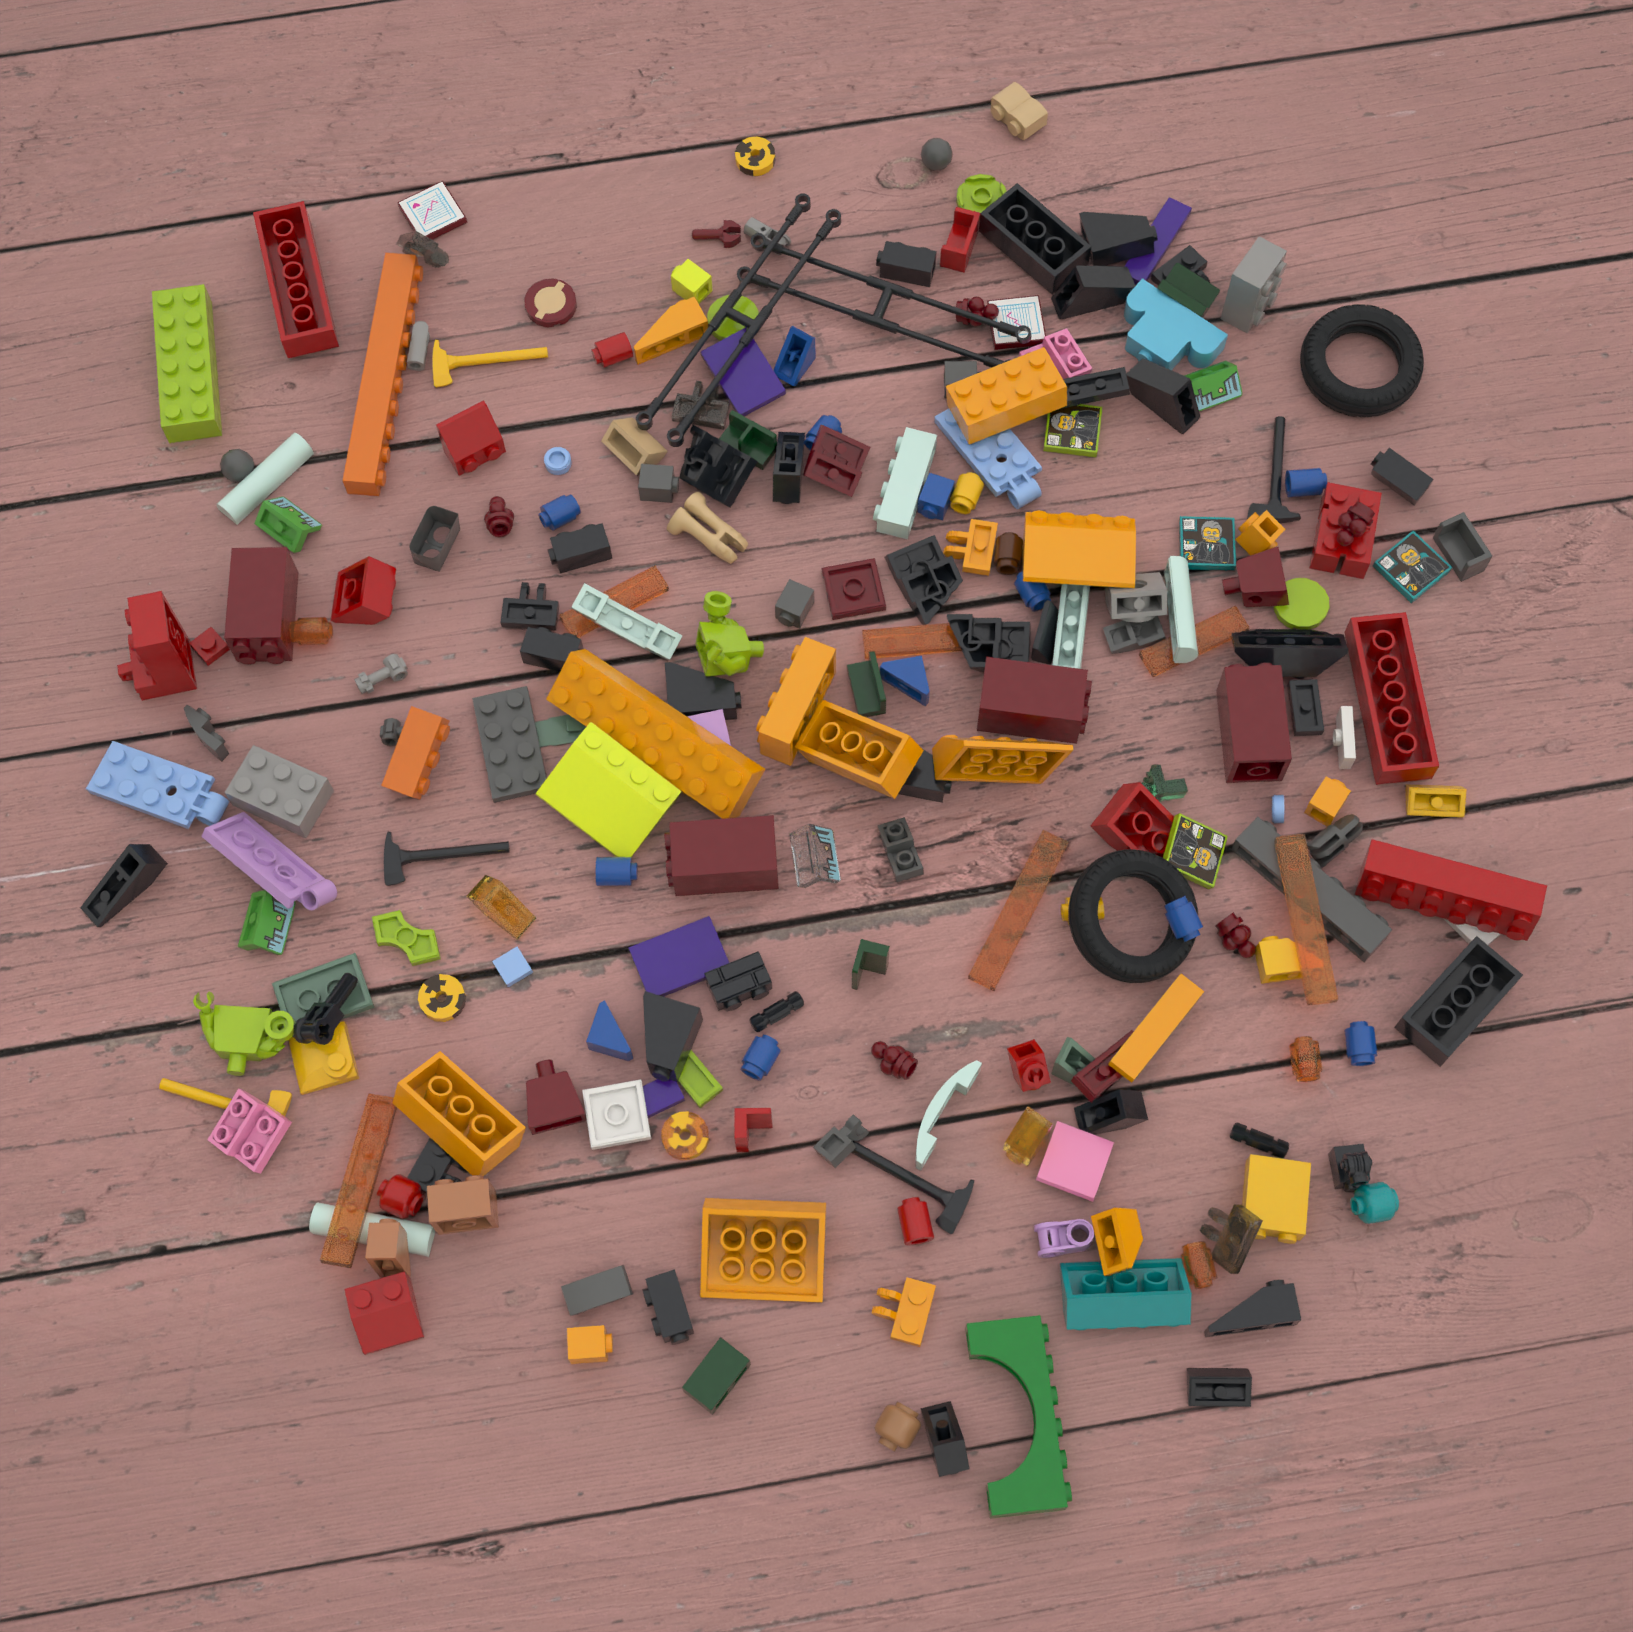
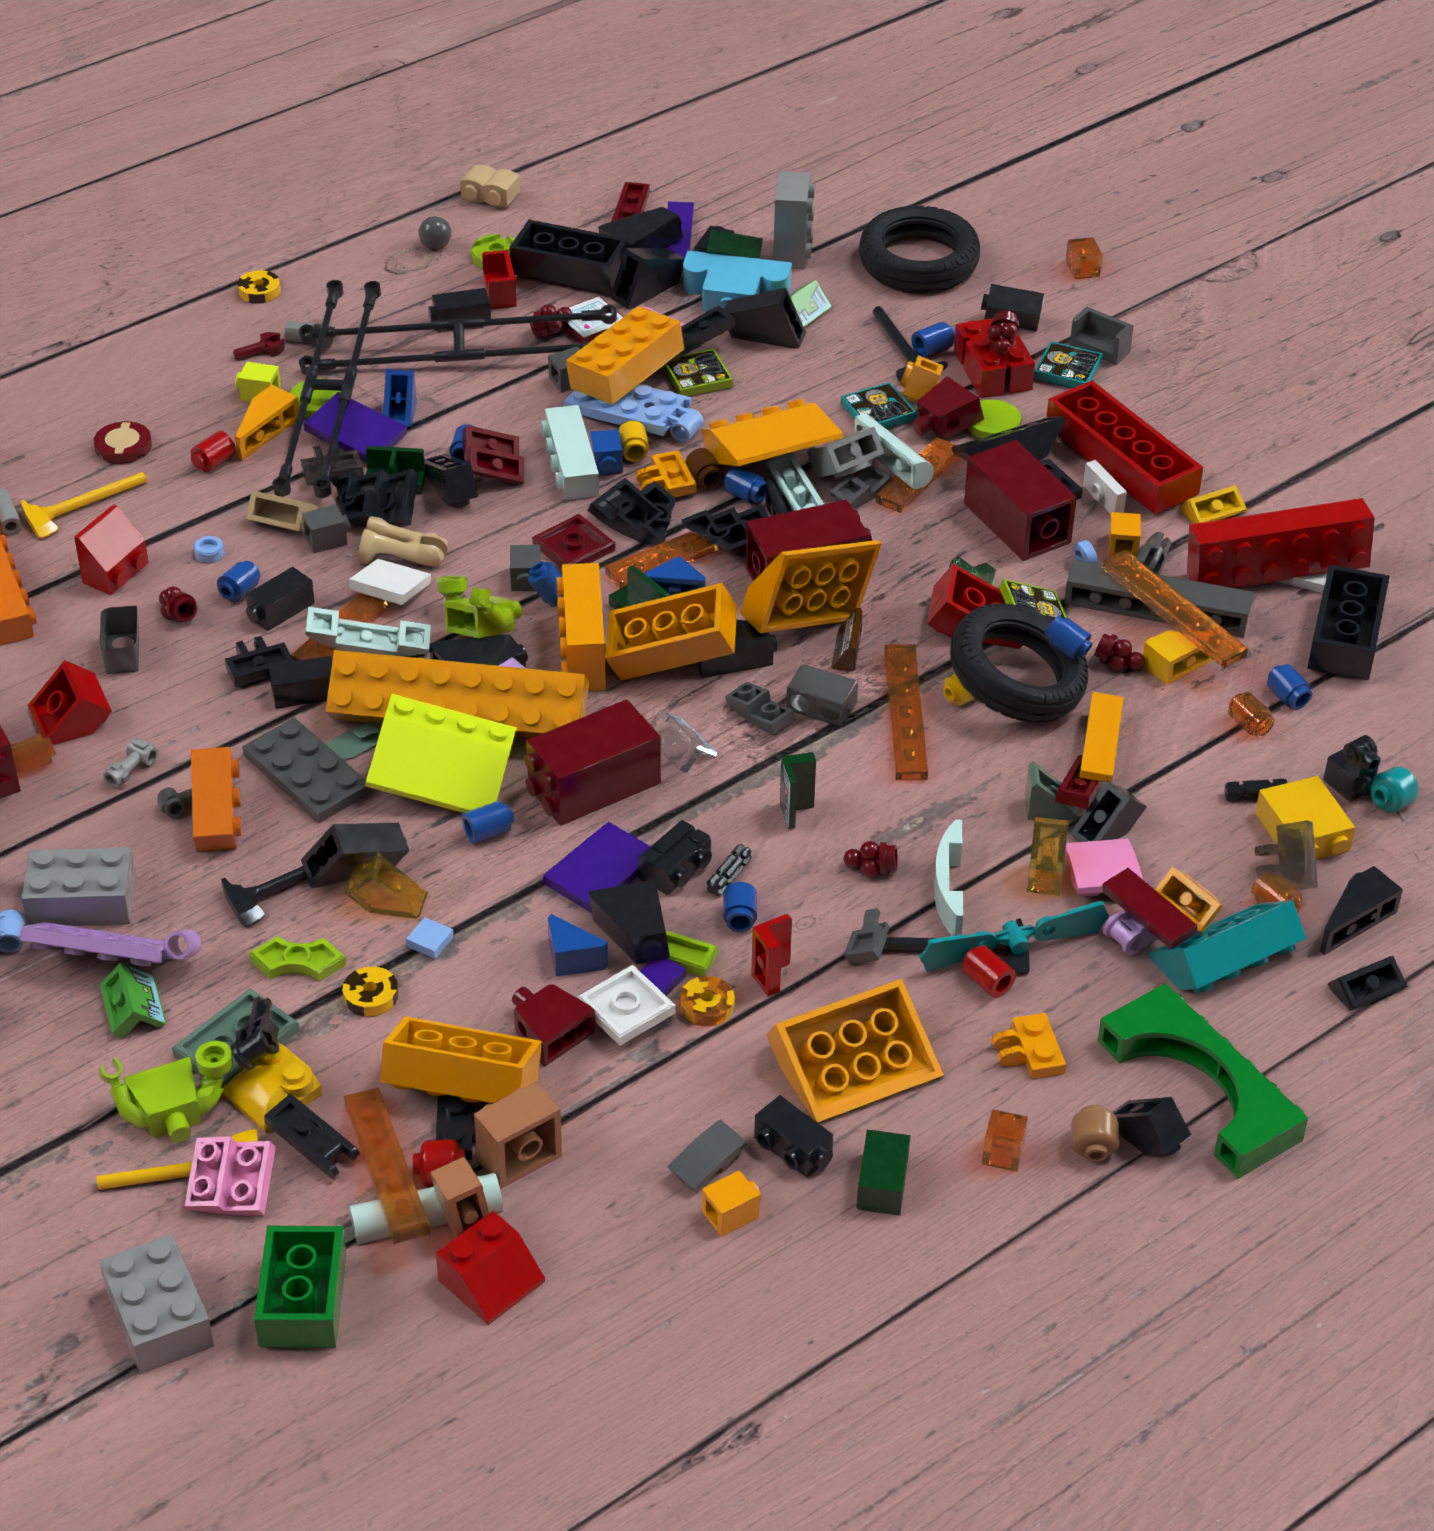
camera: 30 degrees left, 25 degrees down
red brick [1007,1039,1051,1092] -> none
none -> light grey brick [99,1234,214,1374]
none -> green brick [254,1225,347,1348]
none -> black hinge [264,1093,360,1179]
none -> black slope [301,822,410,888]
none -> white tile [349,559,431,605]
none -> blue brick [528,561,563,607]
none -> dark red tile [611,182,650,222]
none -> dark grey piece [787,665,858,727]
none -> reddish brown slope [831,608,863,671]
none -> teal piece [919,901,1109,972]
none -> clear orange brick [982,1109,1028,1172]
none -> clear orange brick [1066,237,1103,279]
none -> dark red tile [1102,868,1197,950]

